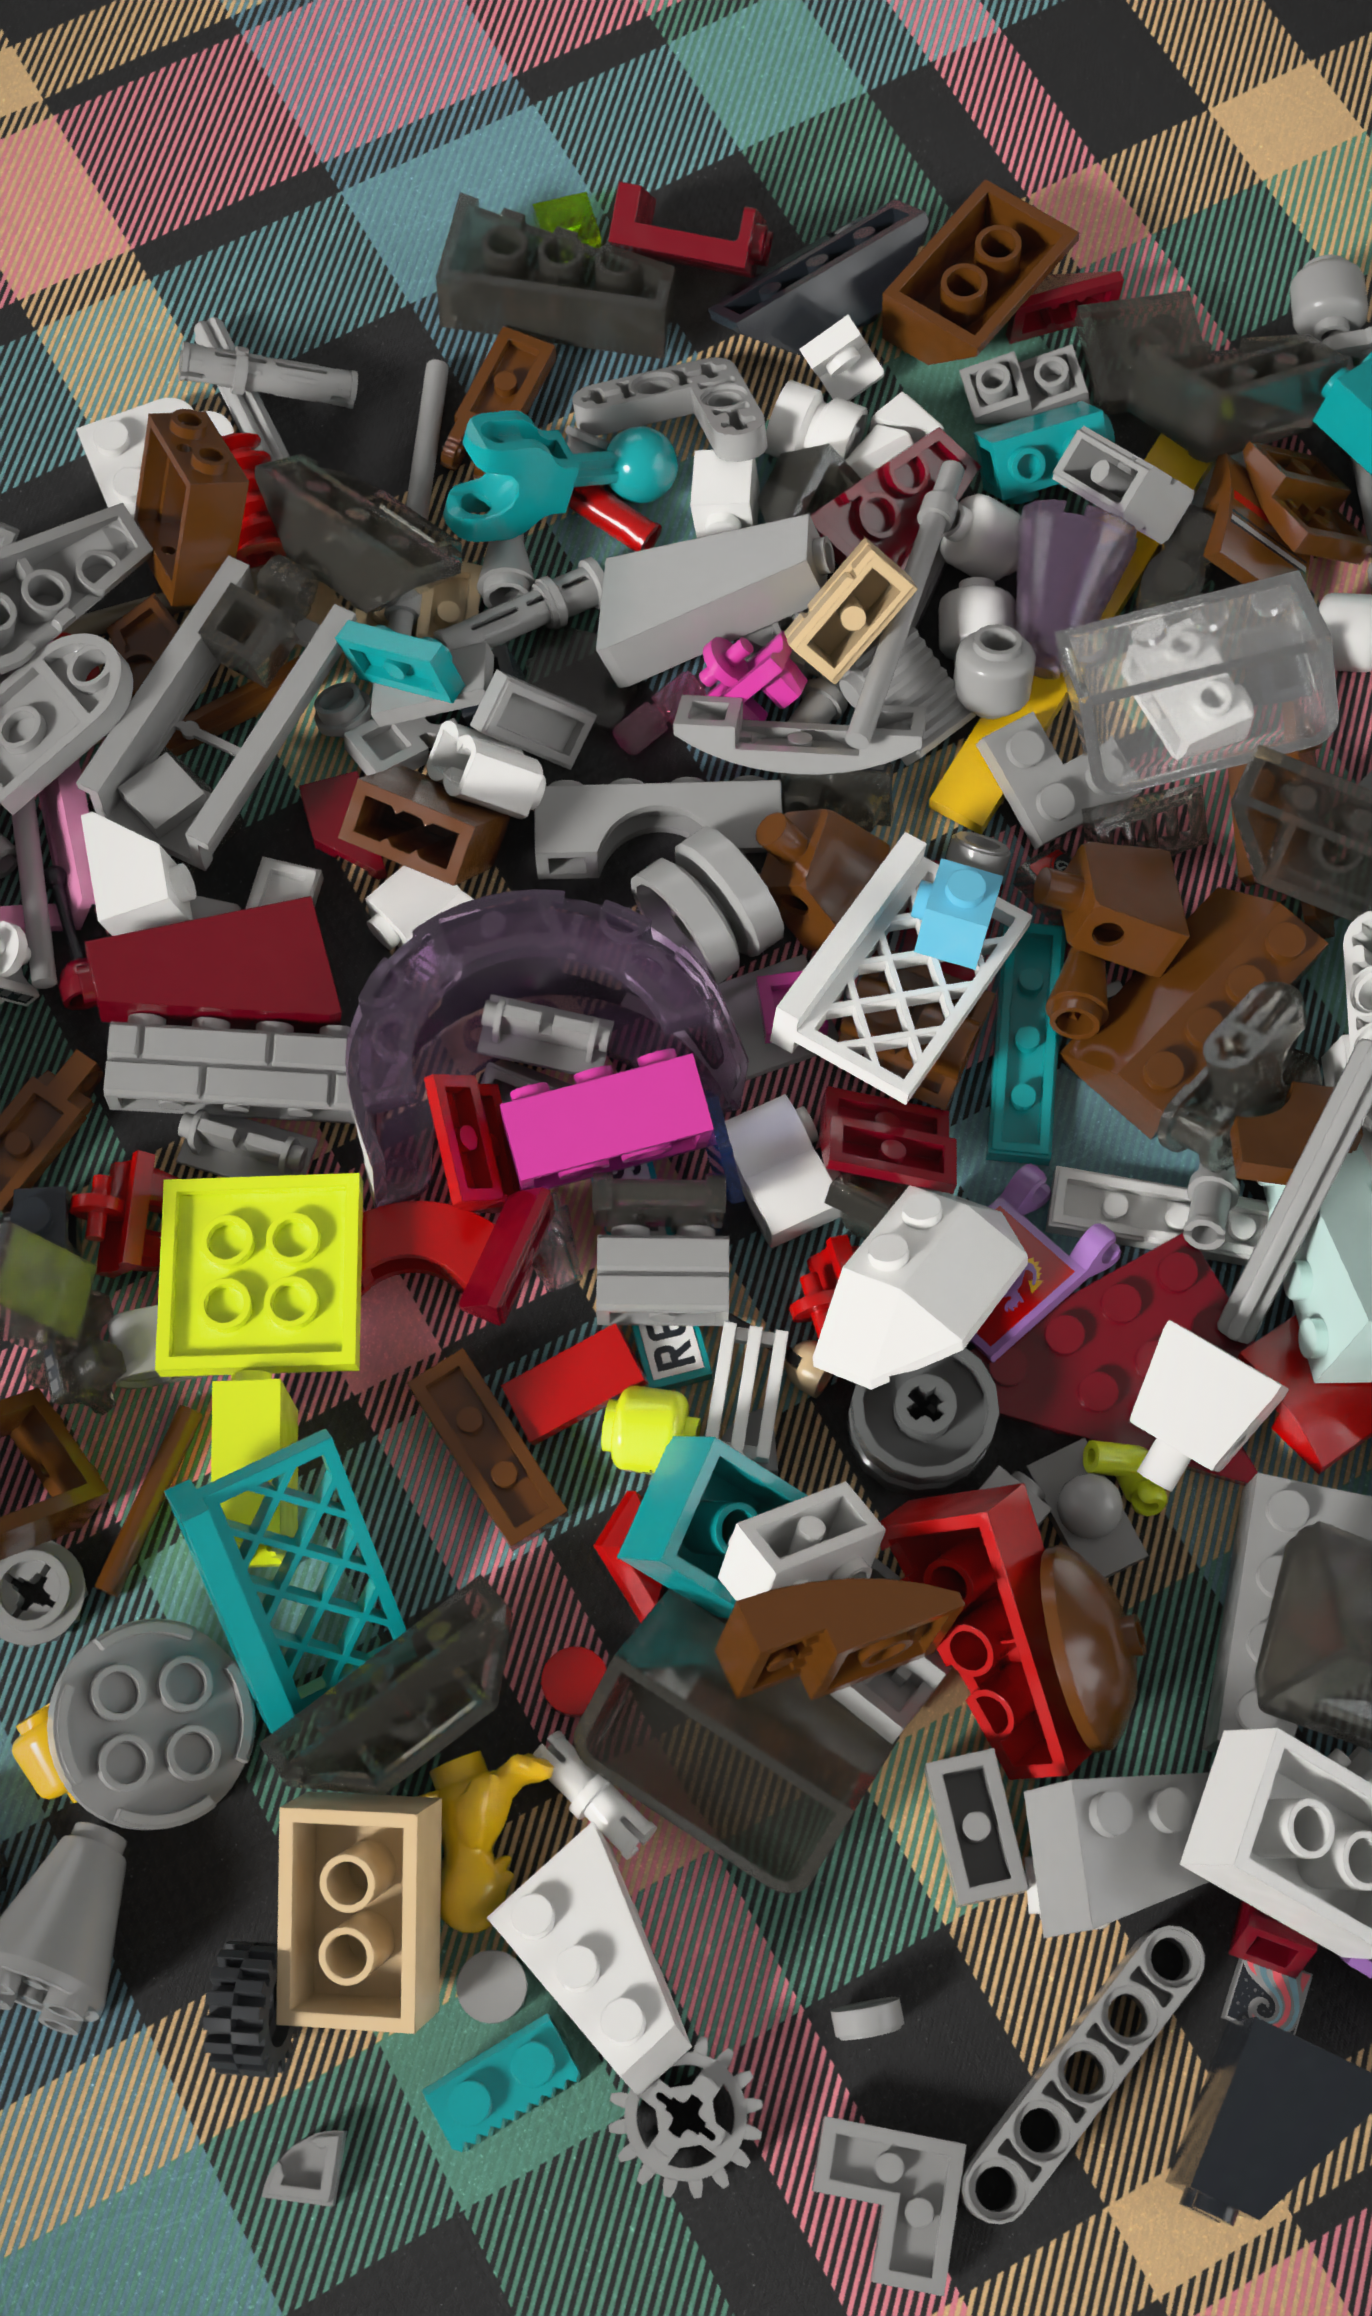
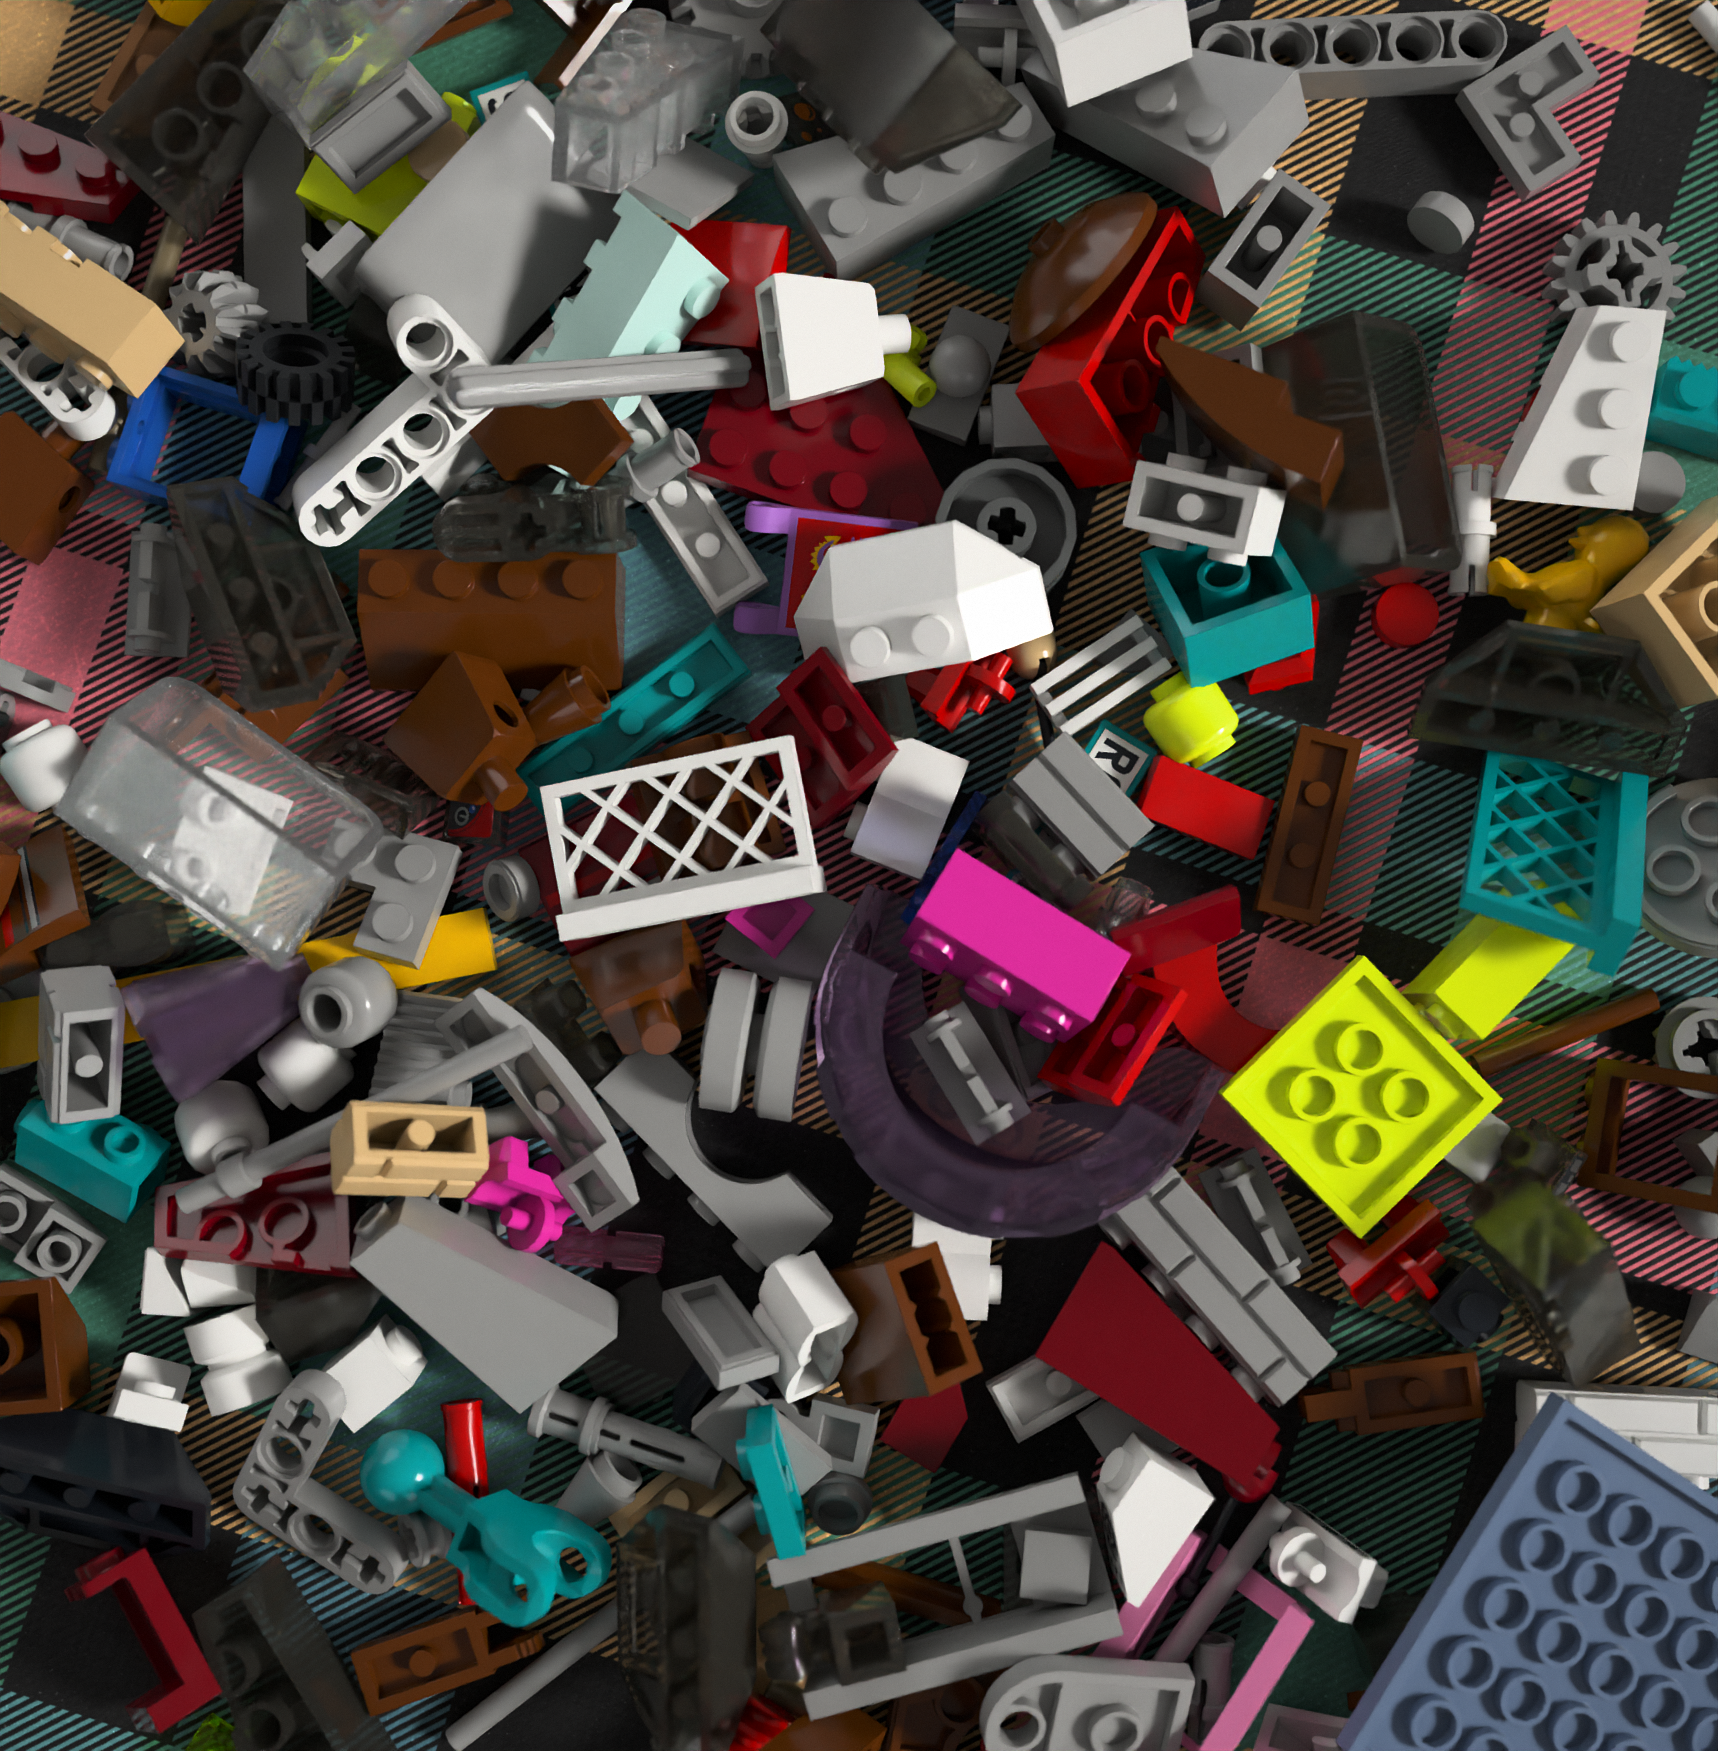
camera: 125 degrees left, 15 degrees up
medium azure brick [911,858,1004,970] -> none

